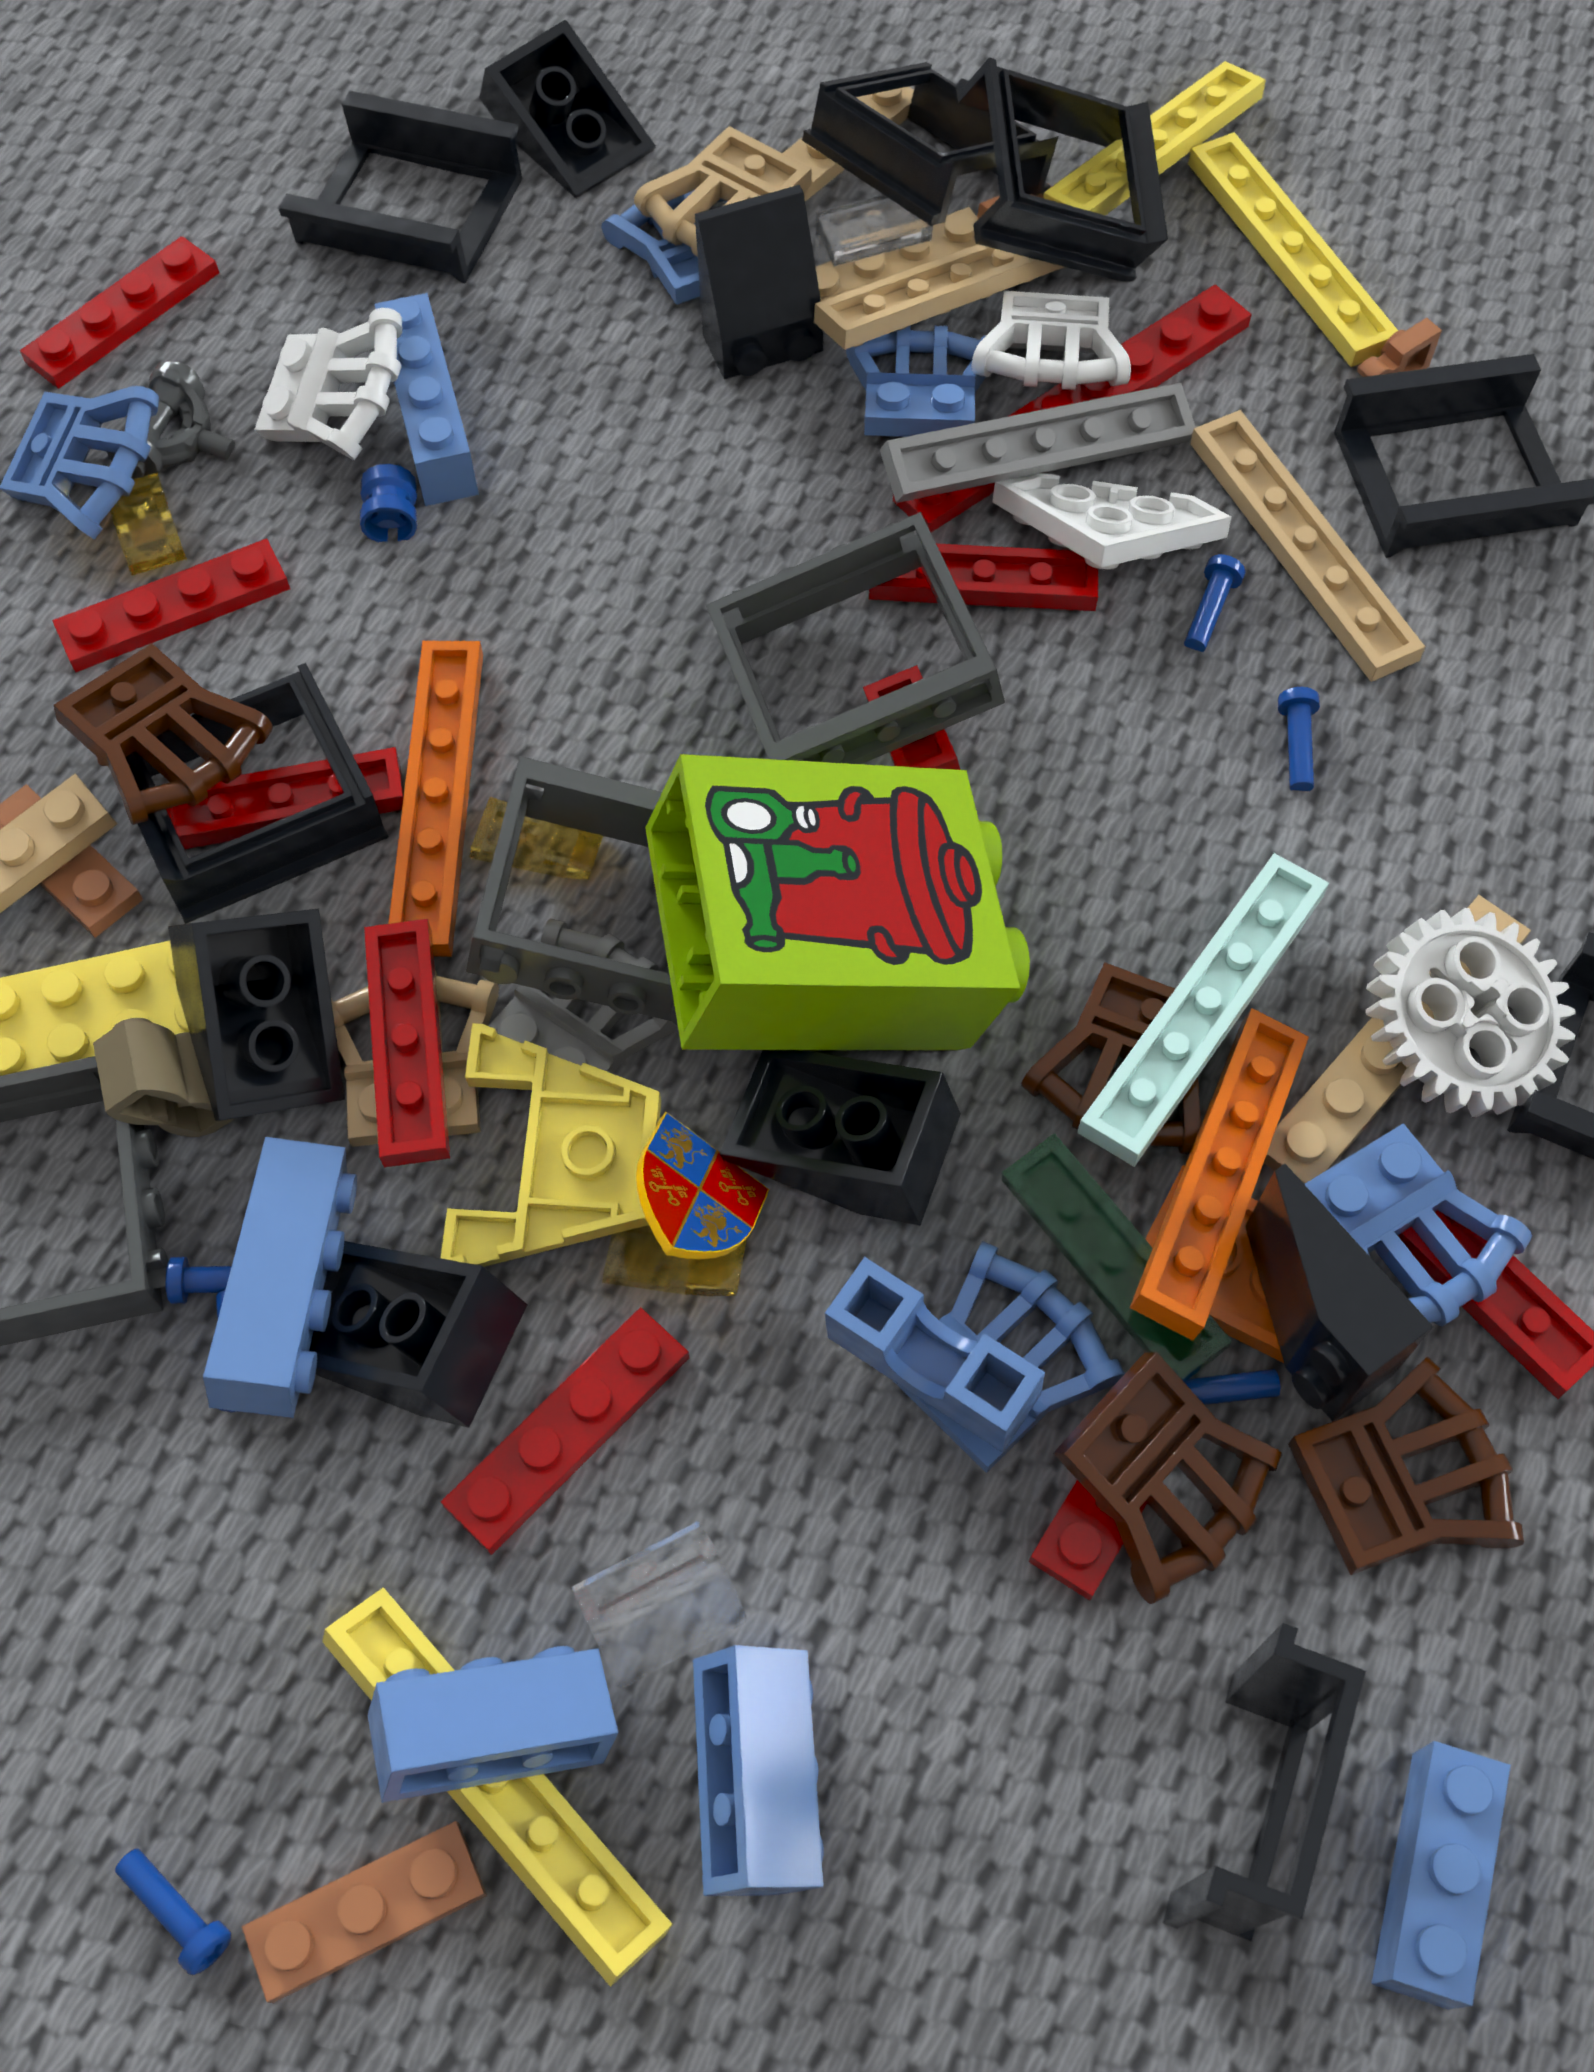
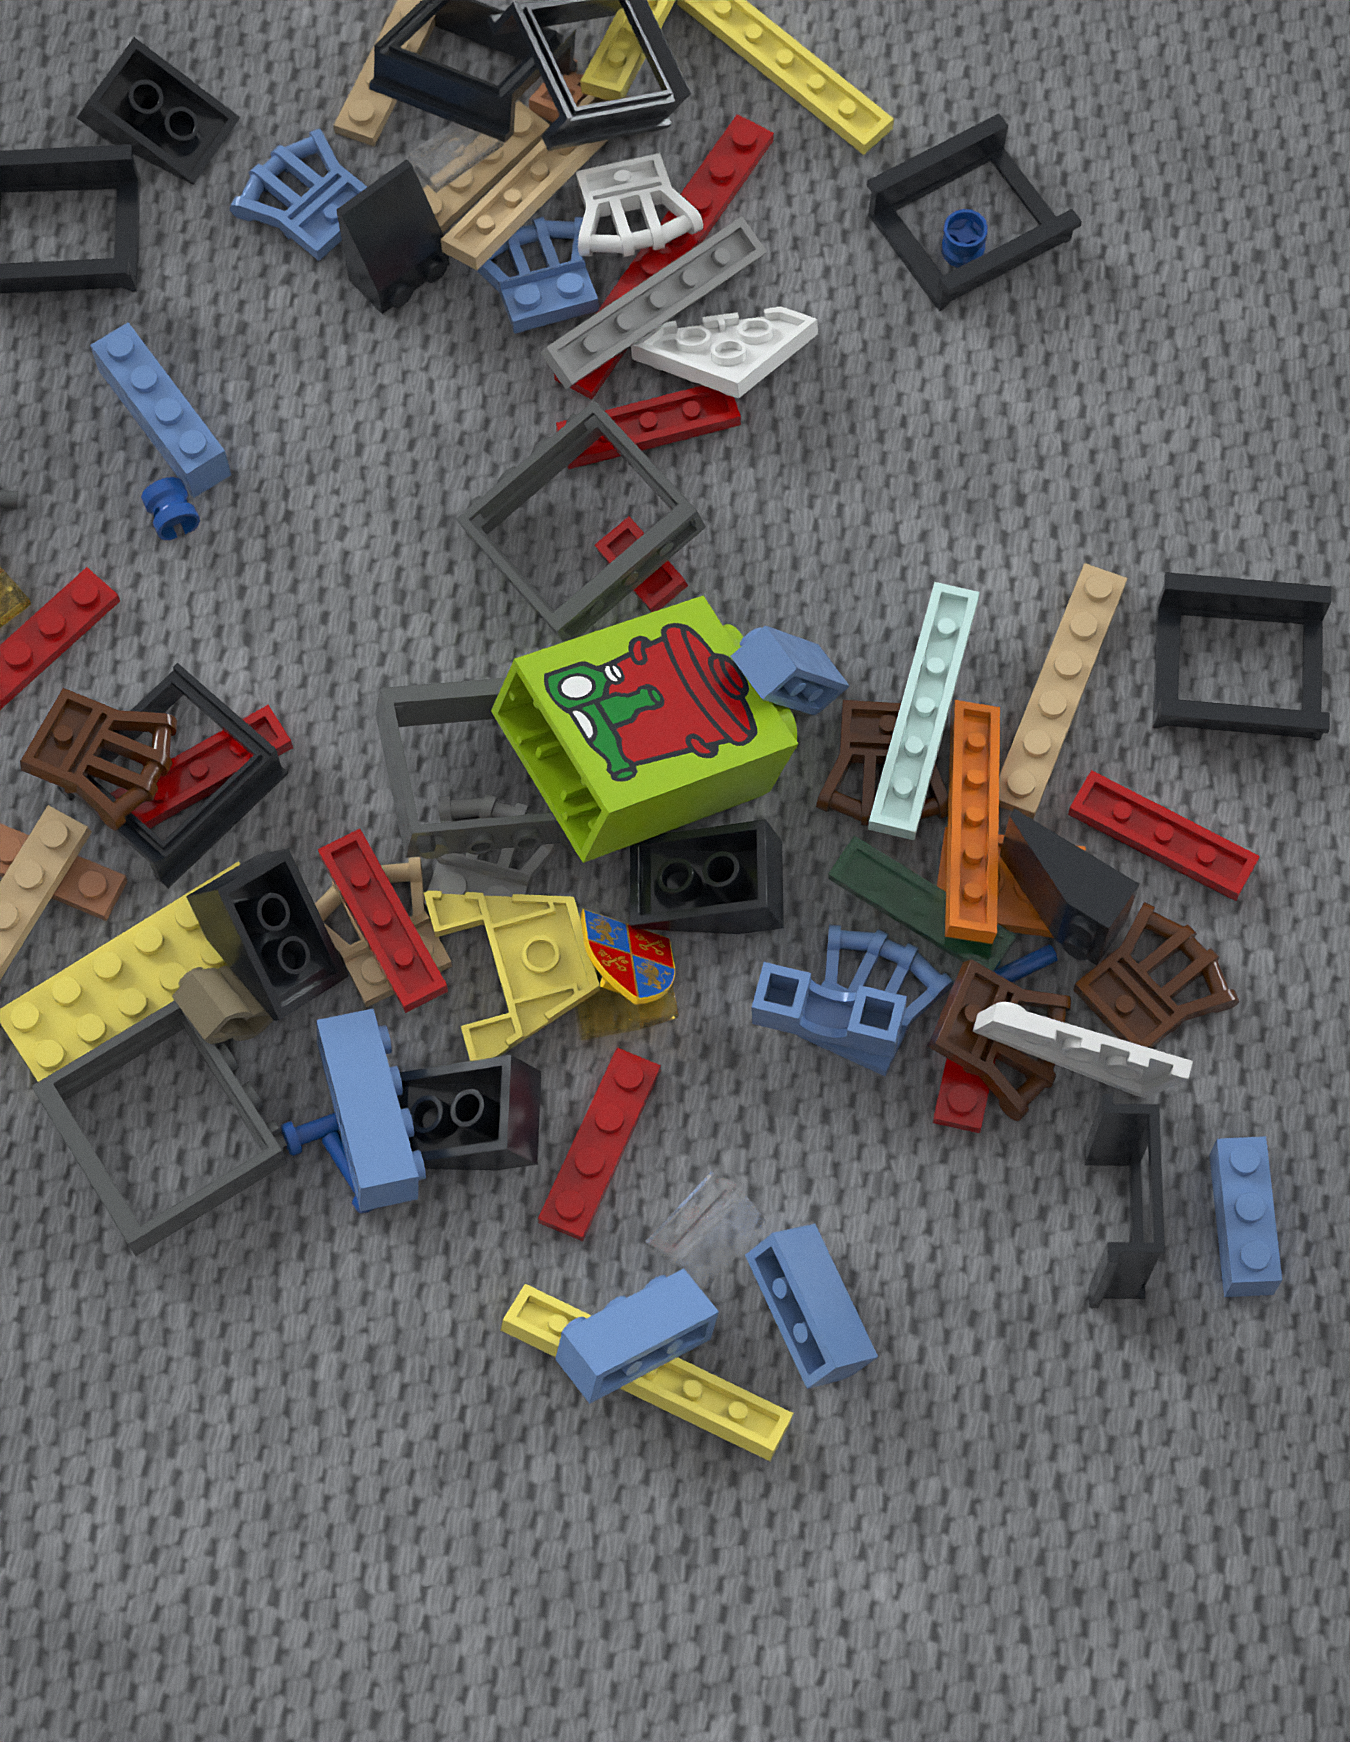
camera: 20 degrees left, 5 degrees up
blue piece [115,1848,231,1975] -> none
nougat plate [241,1821,487,2003] -> none
white plate [254,308,402,460] -> none
orange plate [388,640,483,957] -> none
clear yellow slope [469,796,603,879] -> none
tan plate [634,126,812,257] -> none
blue piece [1184,554,1246,652] -> none
tan plate [1190,410,1425,682] -> none
blue piece [1277,687,1320,791] -> none
medium blue plate [1305,1123,1532,1326] -> none
nougat plate [1357,317,1442,377] -> none
white gear [1366,908,1575,1117] -> none
none -> medium blue brick [730,625,850,716]
none -> blue wheel [941,209,988,268]
none -> white wing [973,1002,1193,1098]

